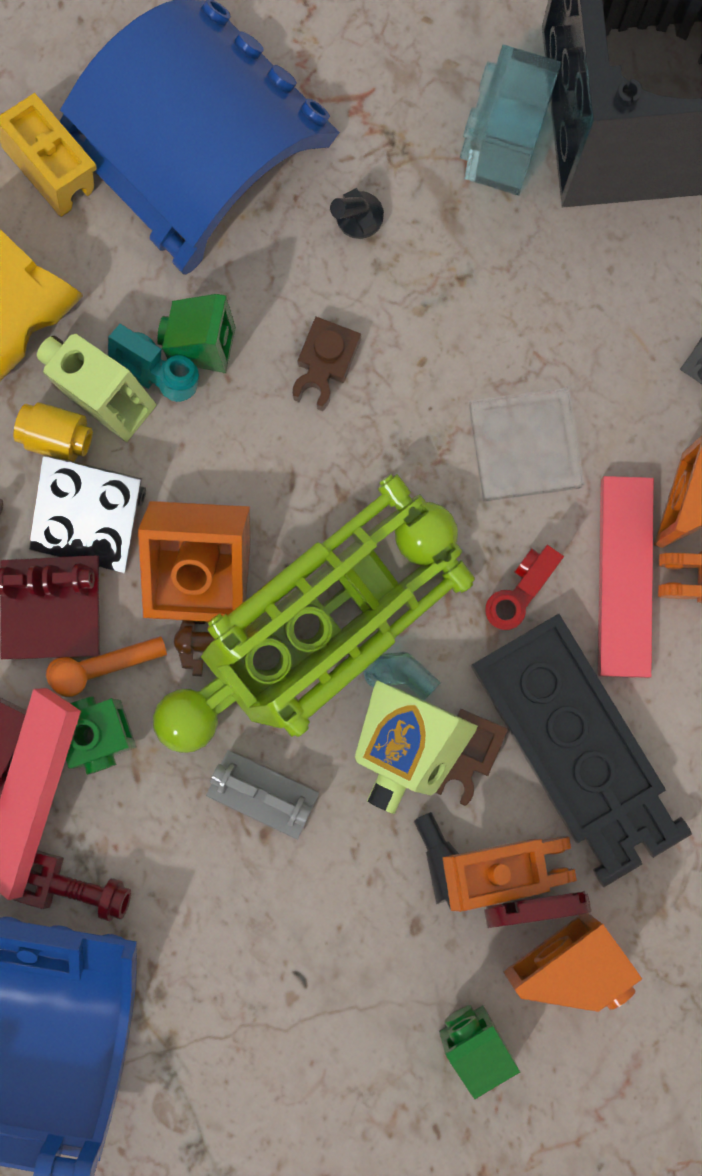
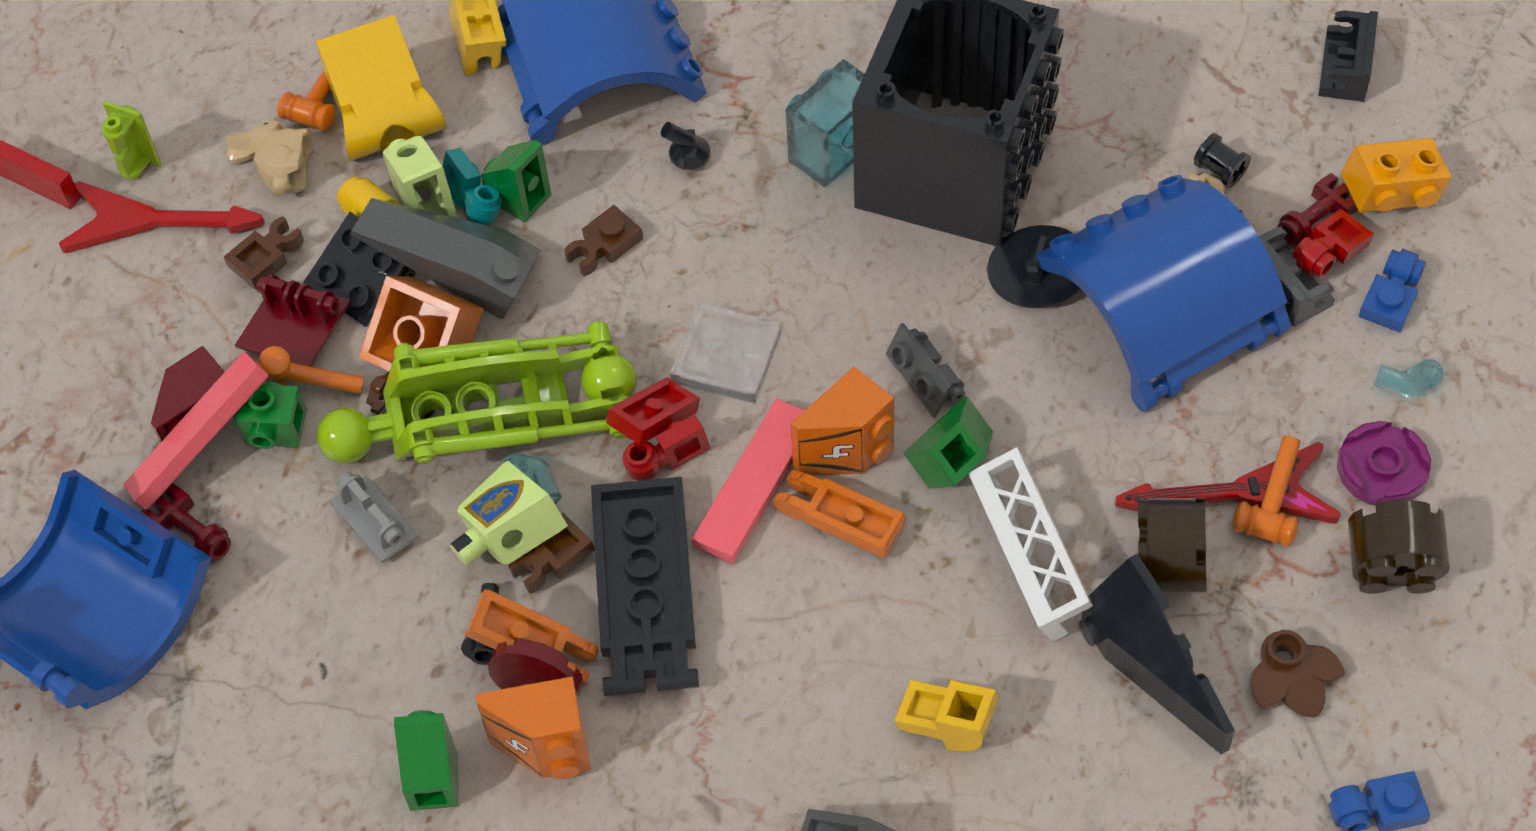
camera: 25 degrees right, 25 degrees down
none -> dark grey wedge [350,198,542,320]
none -> red plate [606,377,700,445]

